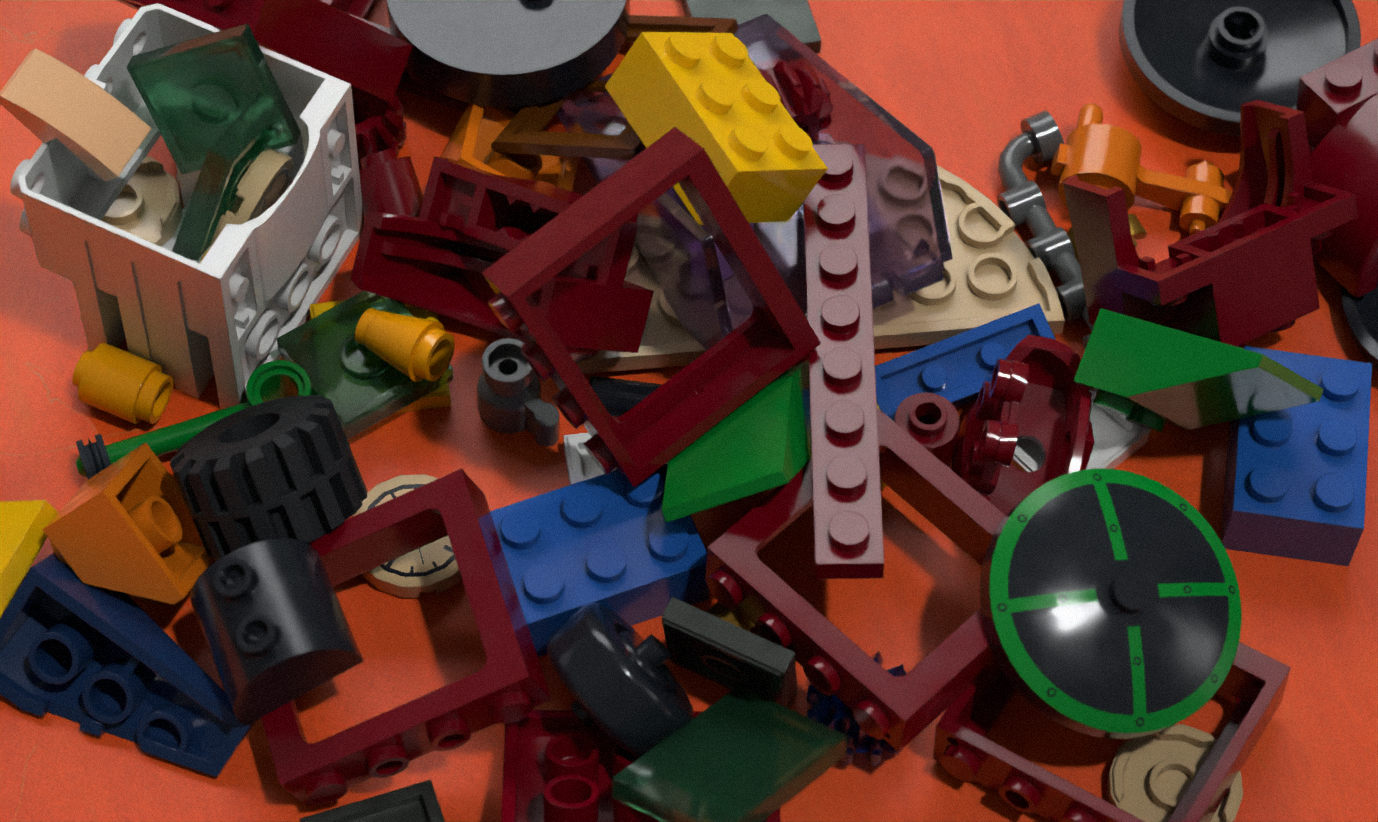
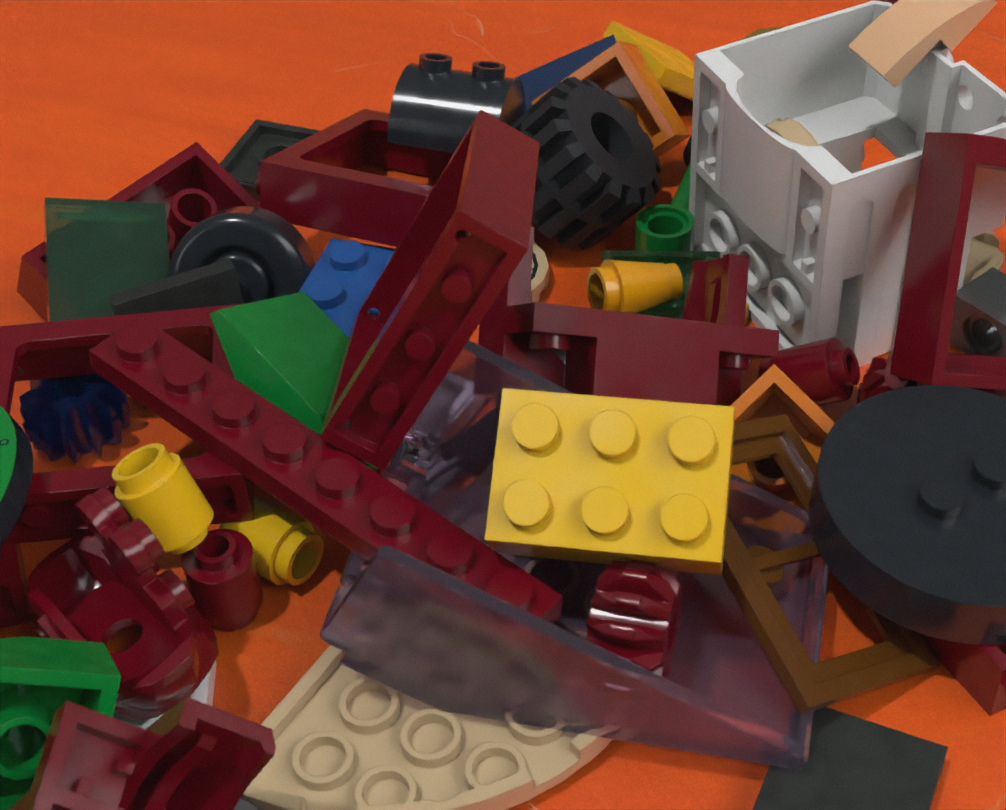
camera: 135 degrees right, 15 degrees down
clear green tile [127,23,301,175] -> none
clear green tile [172,92,282,261] -> none
blue plate [875,303,1056,421] -> none
none -> yellow brick [112,443,214,554]

